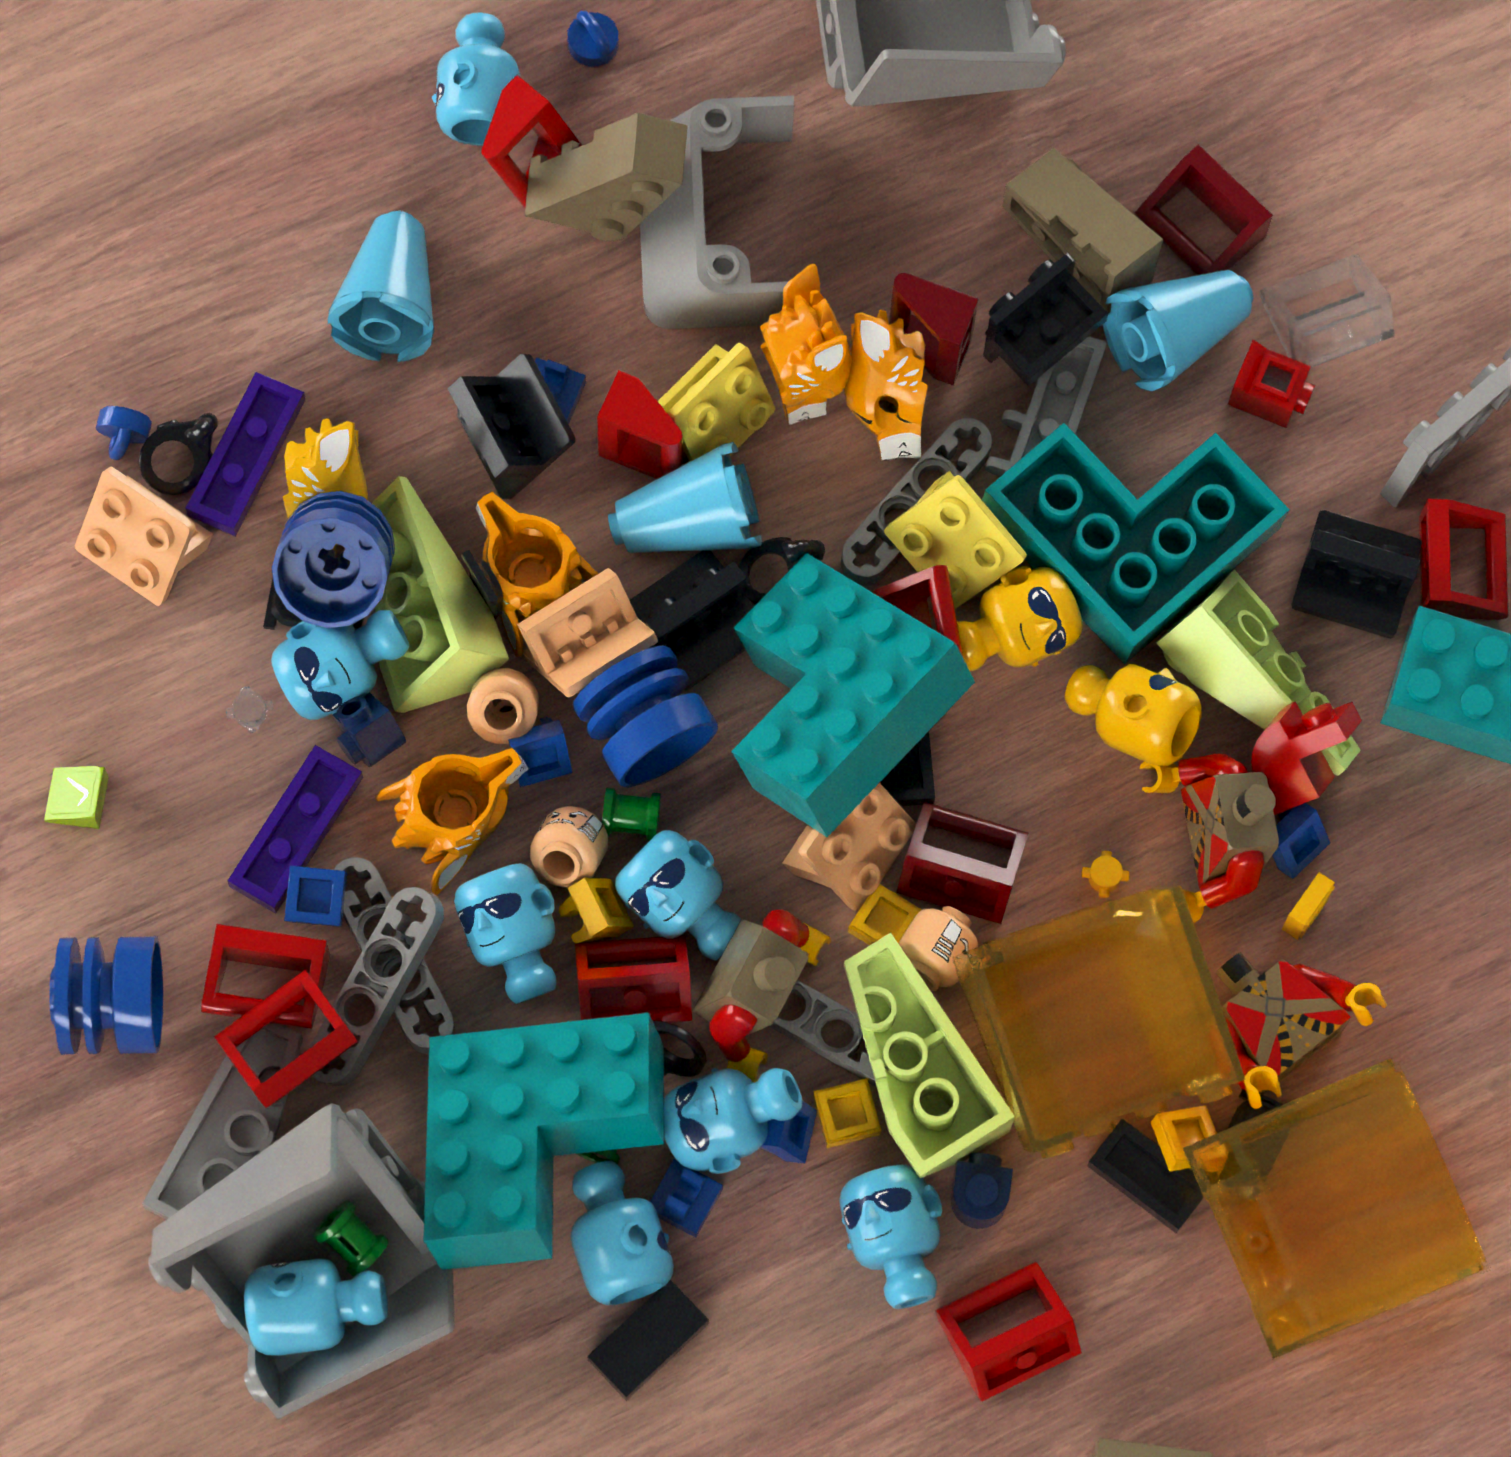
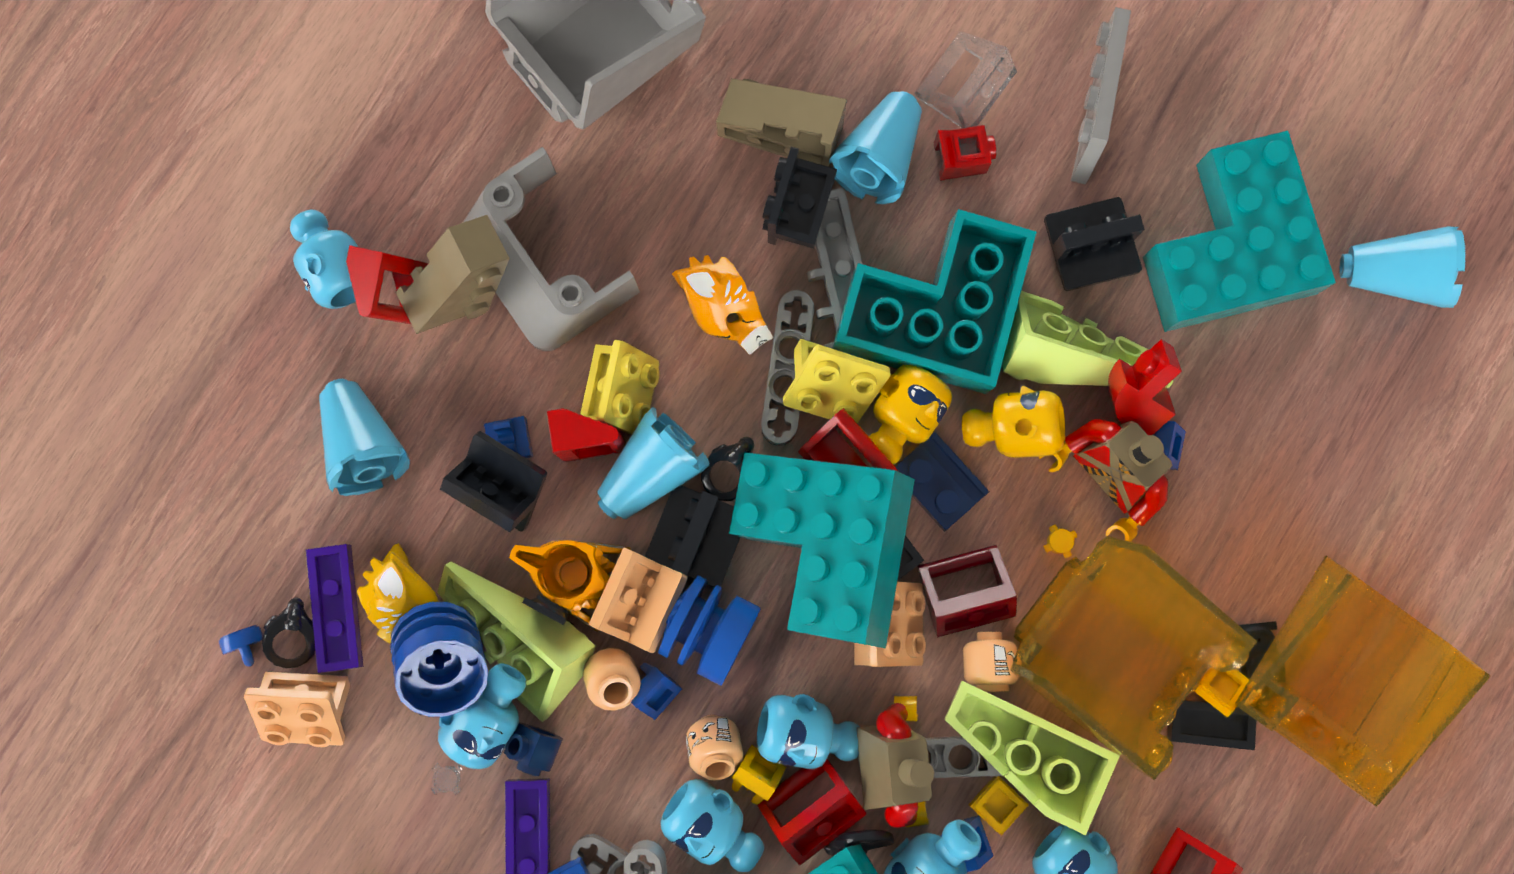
camera: 25 degrees left, 10 degrees up
light orange piece [375,748,529,895] -> none
blue tile [568,10,619,67] -> none
green bush [602,787,661,841] -> none
light orange piece [759,264,852,425] -> none
yellow tile [848,884,922,945] -> none
dark red tile [889,273,979,386] -> none
dark blue plate [951,1153,1013,1229] -> none
dark red tile [1135,144,1273,275] -> none
torso [1216,952,1387,1109] -> none
yellow tile [1282,872,1335,940] -> none
red tile [1419,499,1508,620] -> none
none -> dark blue plate [895,432,990,532]

